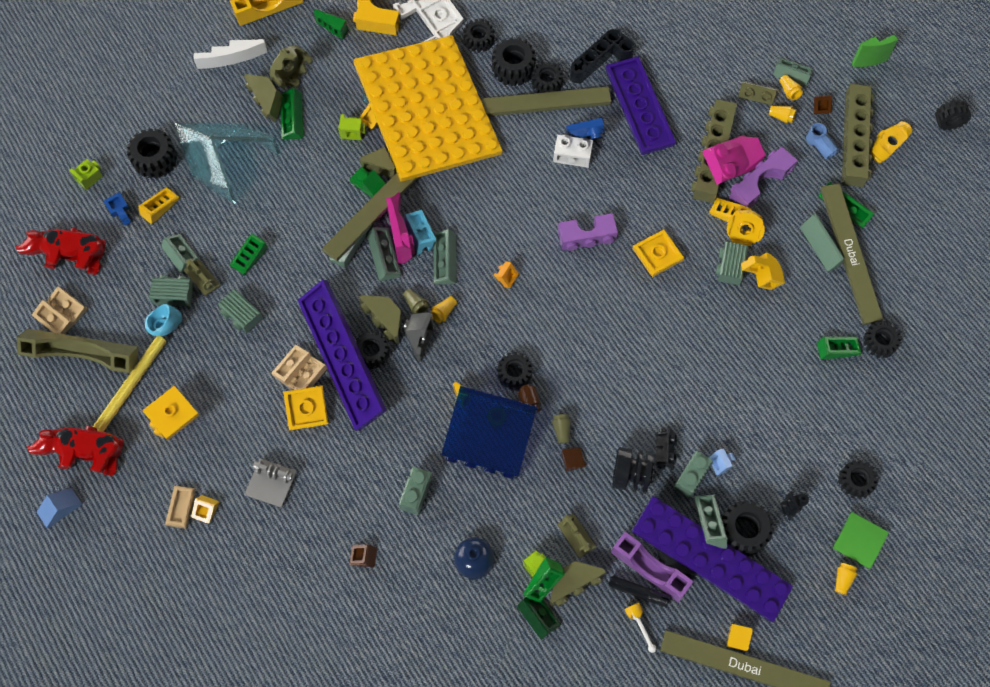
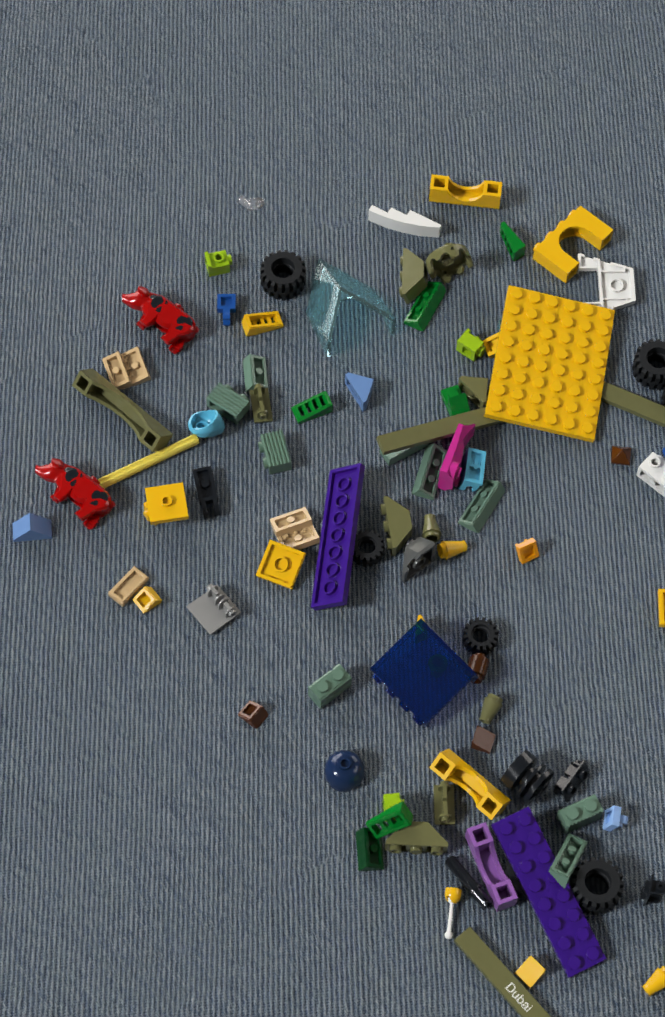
camera: 30 degrees right, 5 degrees down
black tyre [463,19,494,53] -> none
medium lavender arch [558,213,618,251] -> none
none -> black hinge [192,466,220,518]
none -> clear arm [237,195,265,211]
none -> medium blue slope [345,372,374,411]
none -> yellow arch [429,748,511,820]
none -> reddish brown slope [611,446,631,466]

